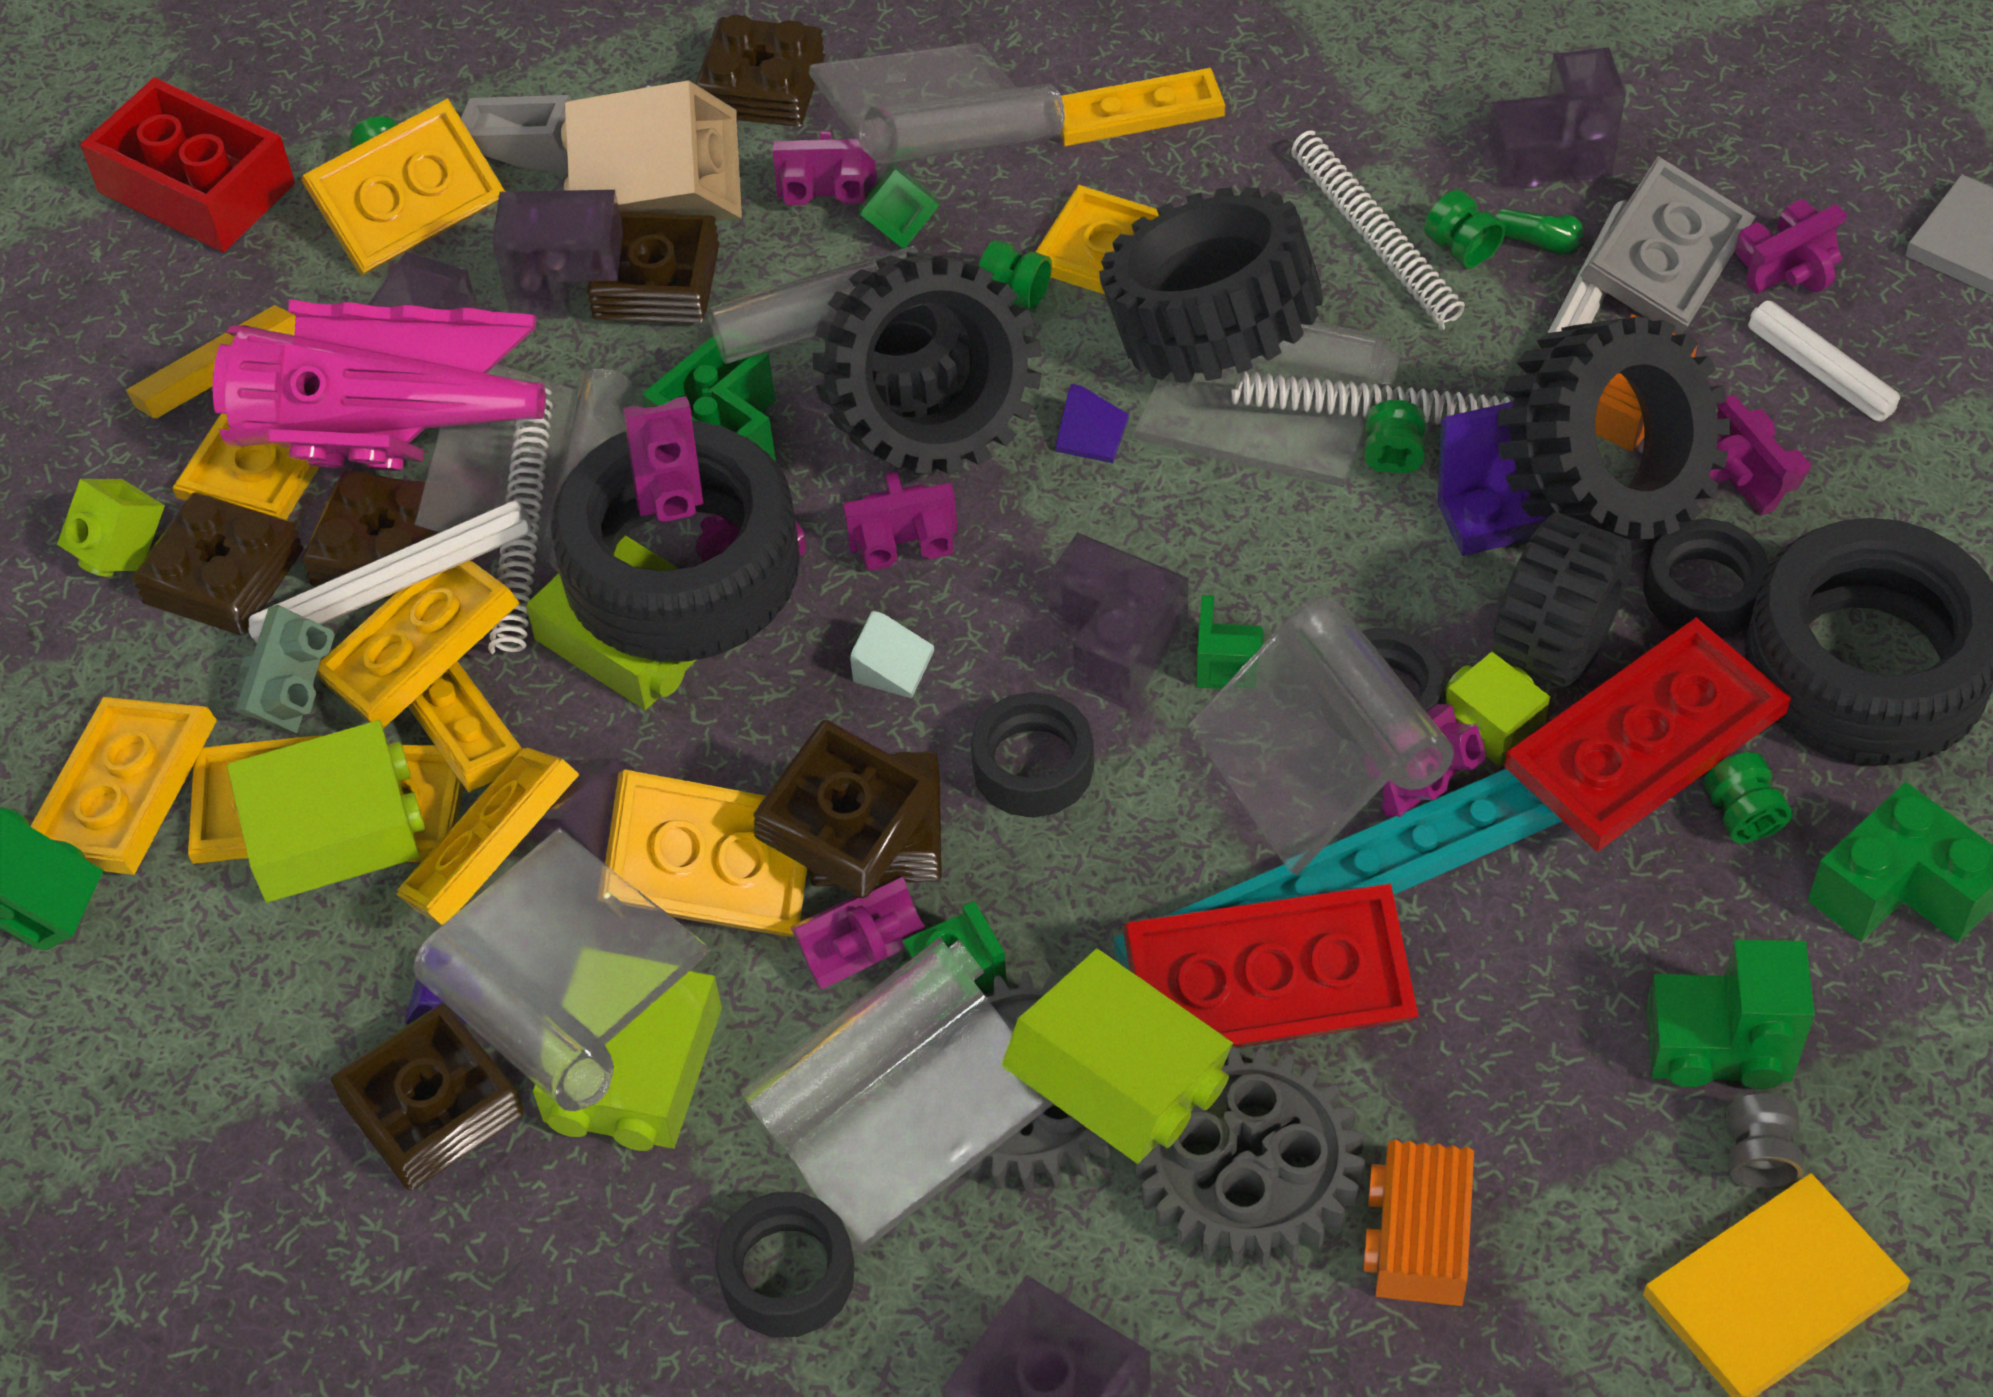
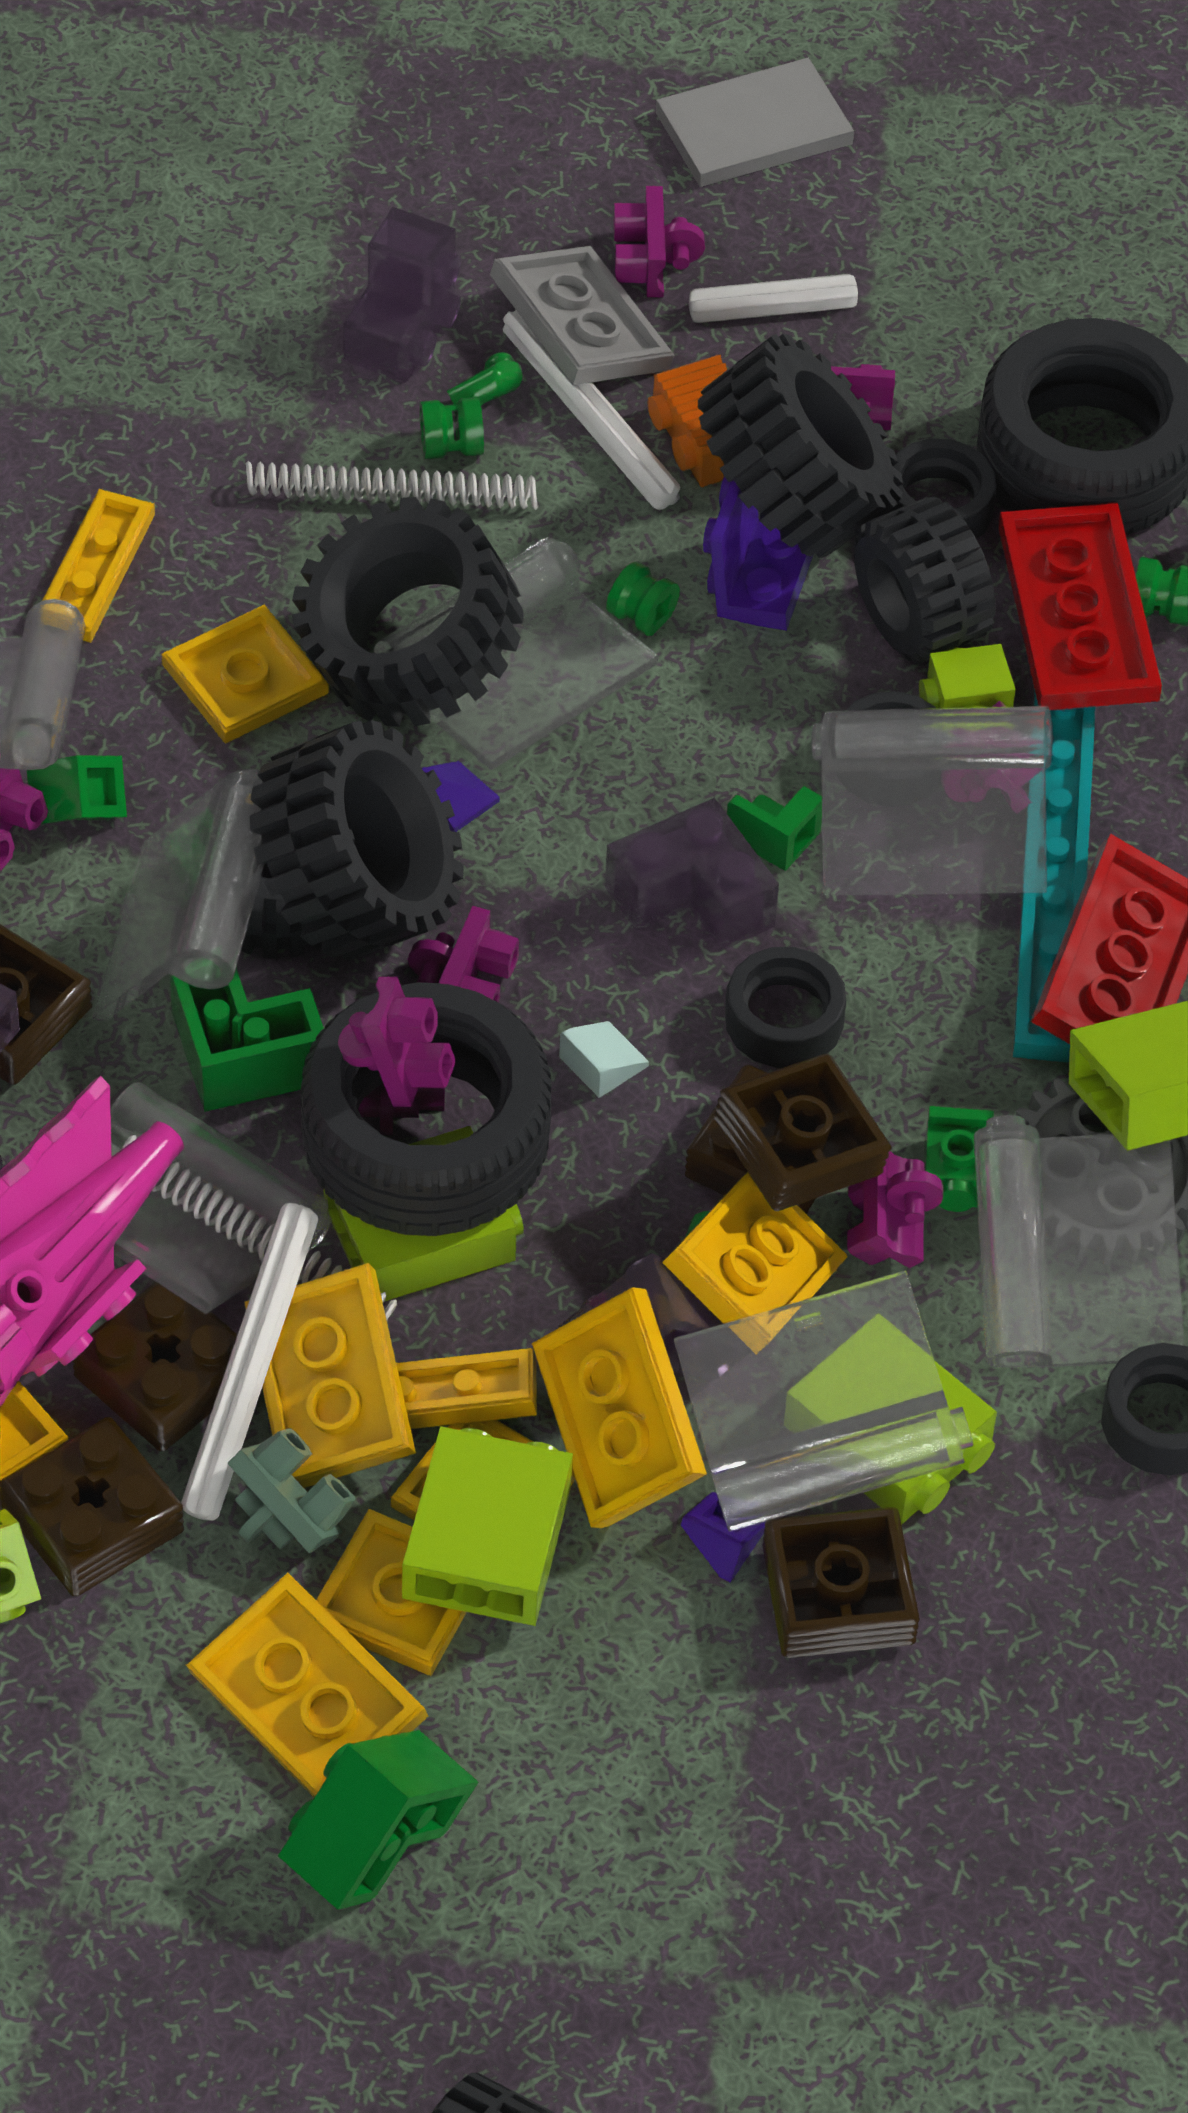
camera: 65 degrees left, 0 degrees up
green wheel [979,240,1052,311] -> none
white piece [1232,371,1511,425] -> none

